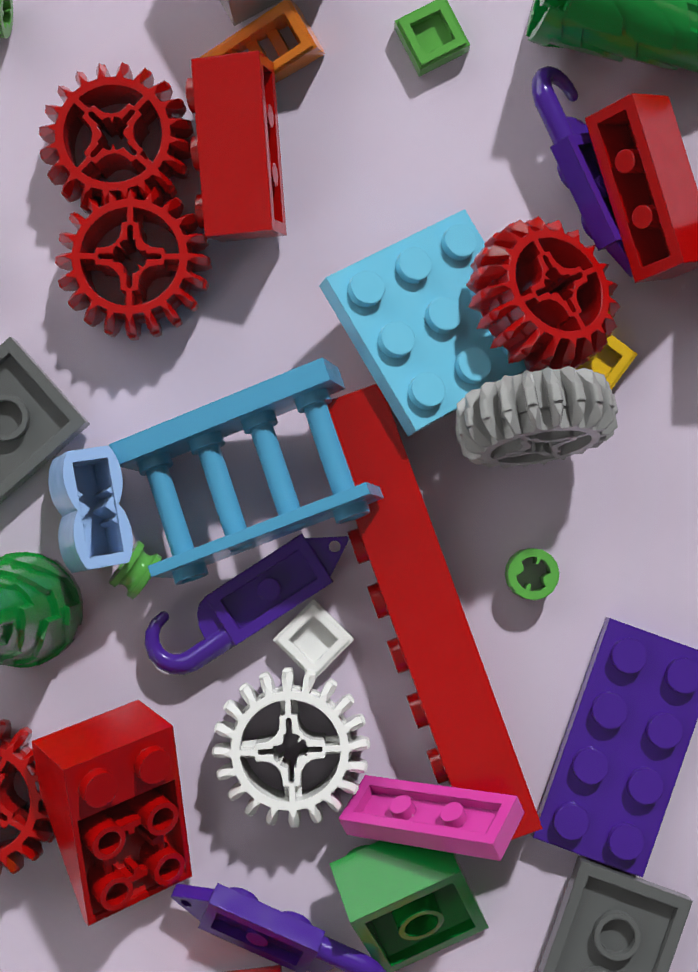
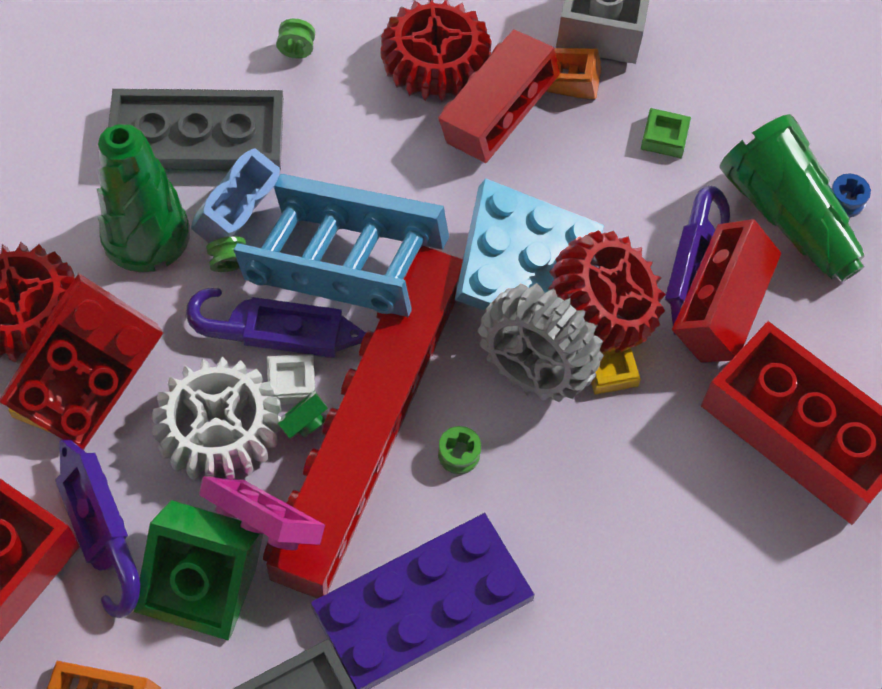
camera: 35 degrees right, 25 degrees down
red gear [55,187,212,340] -> none
none -> green plate [278,390,328,438]

